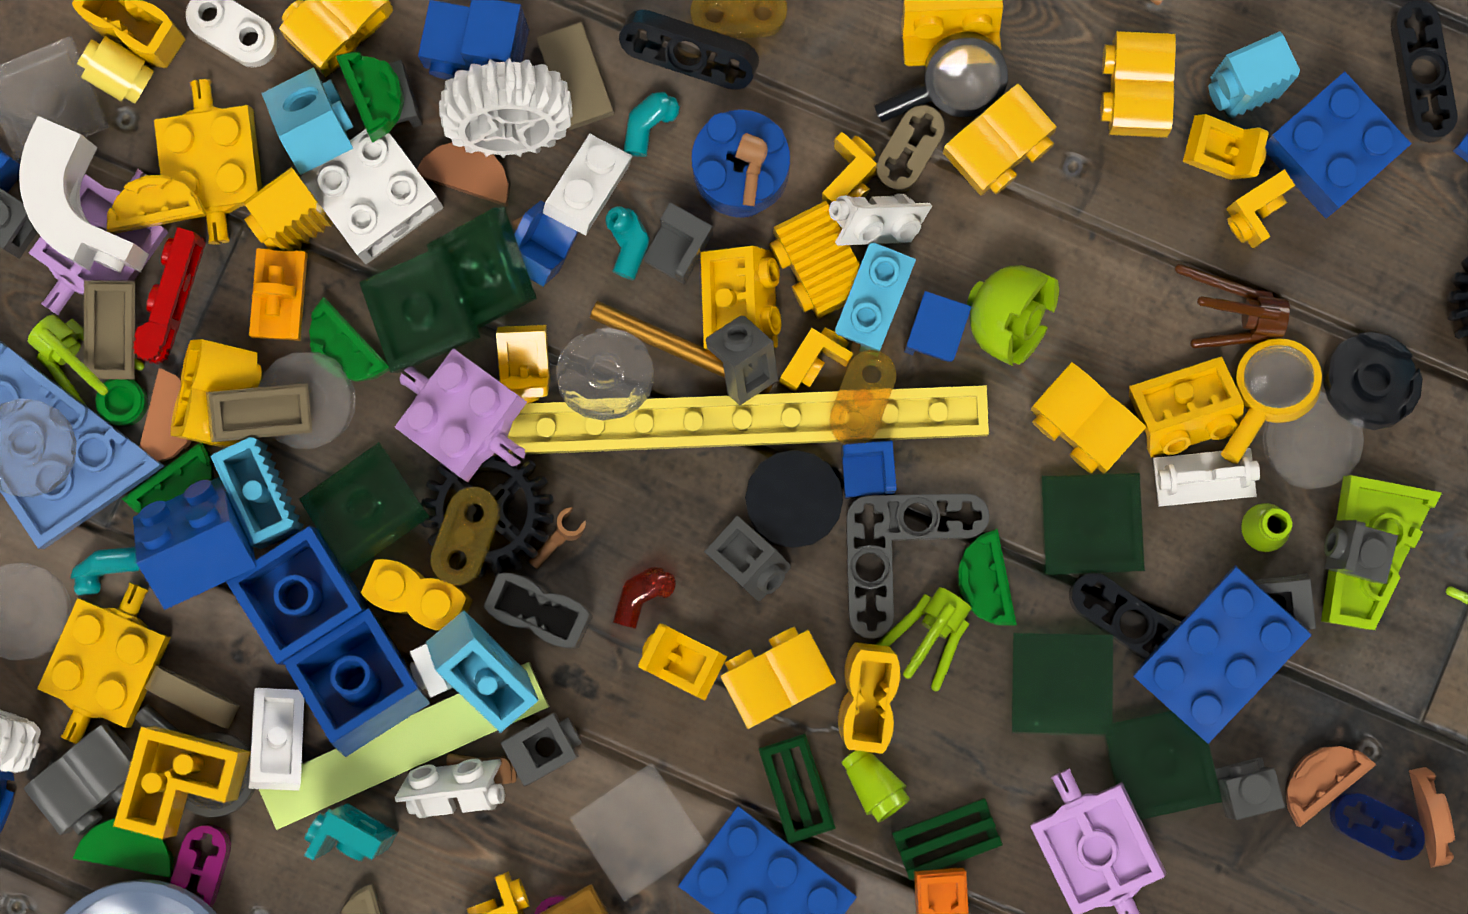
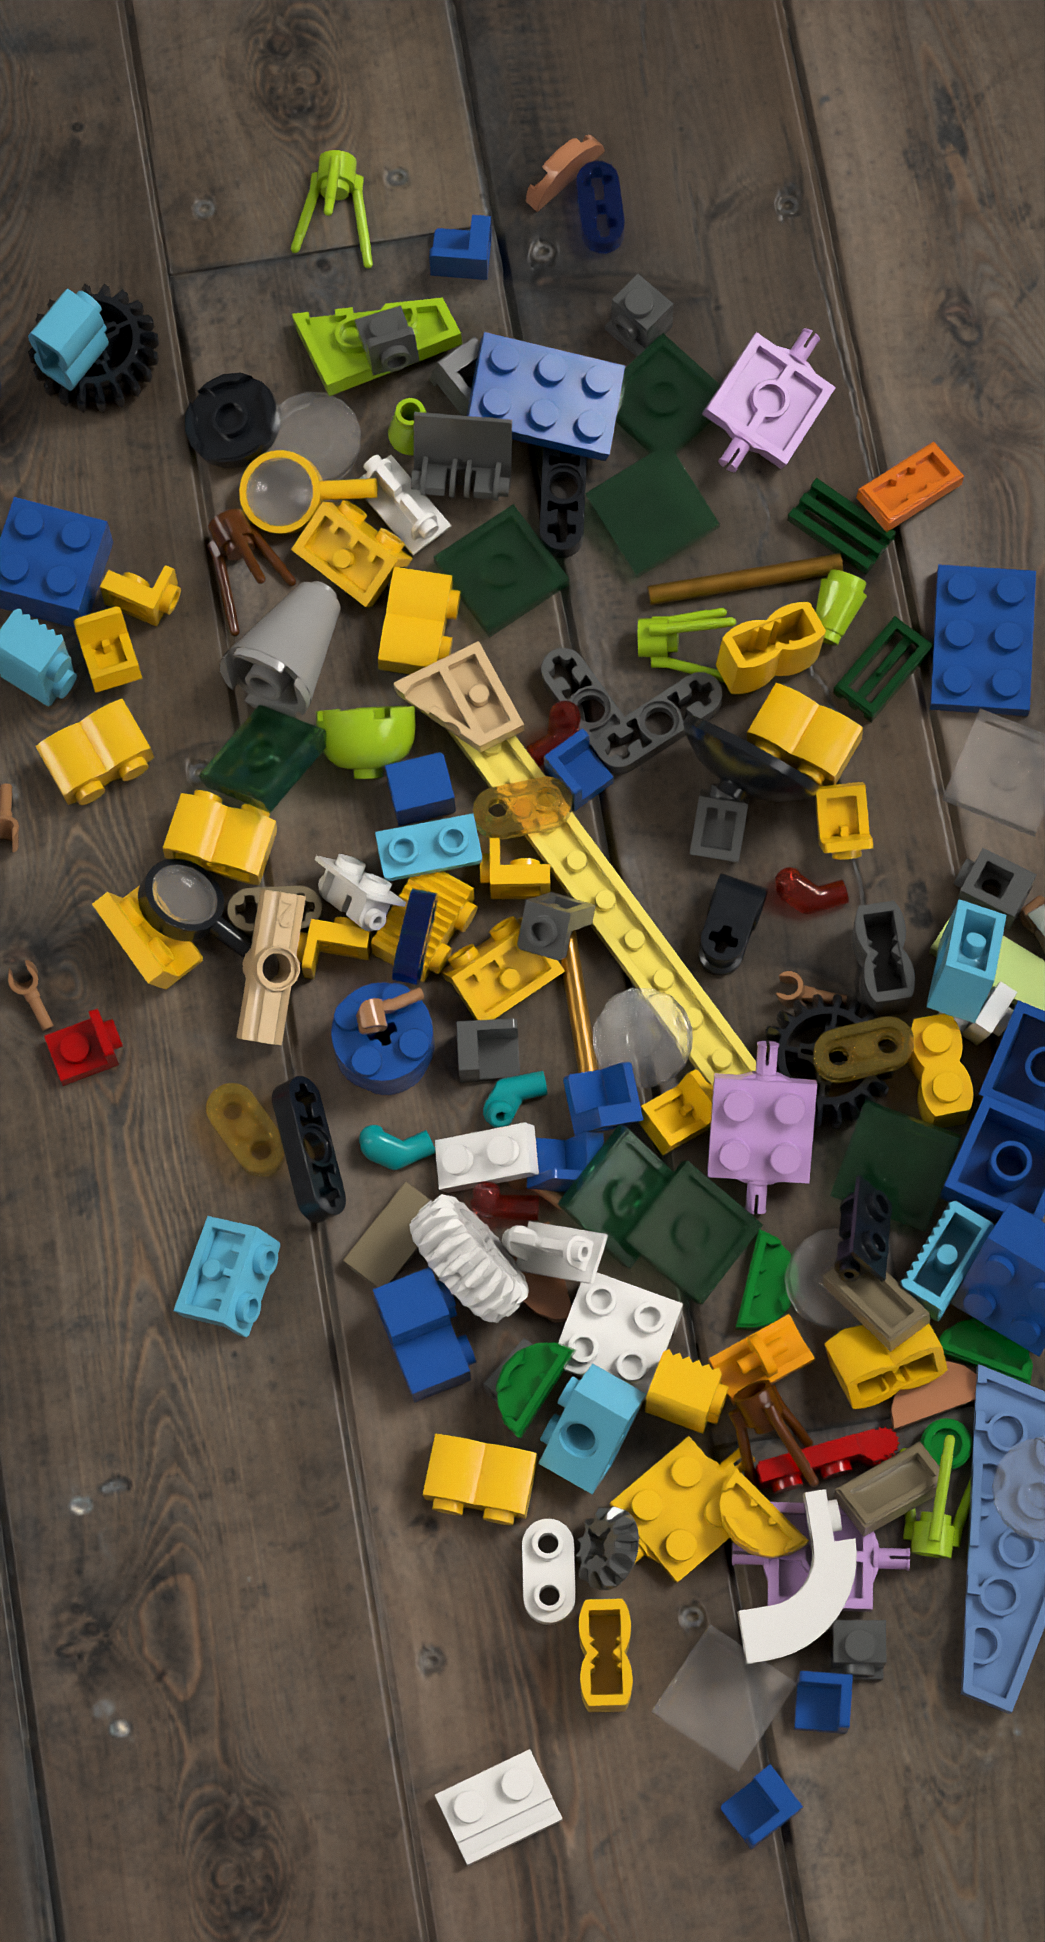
camera: 125 degrees left, 10 degrees down
light yellow brick [77,36,154,104] -> none
black tile [745,450,843,548] -> none
green tile [958,528,1017,626] -> none
nougat tile [1285,746,1376,827] -> none
none -> clear green tile [199,705,326,813]
none -> light grey cone [220,581,341,719]
none -> tan piece [236,889,306,1045]
none -> clear blue beam [392,888,438,985]
none -> tan wing [394,641,524,752]
none -> dark grey hinge [411,412,512,501]
none -> blue panel [429,215,492,280]
none -> clear red arm [470,1182,539,1221]
none -> white hinge [502,1221,608,1284]
none -> clear red arm [526,701,581,767]
none -> blue panel [563,1062,643,1136]
none -> dark grey gear [574,1506,639,1590]
none -> pearl gold bar [647,553,843,605]
none -> black dish [683,715,819,803]
none -> black piece [698,873,768,976]
none -> reddish brown plant [728,1380,819,1489]
none -> black hinge [834,1175,892,1282]

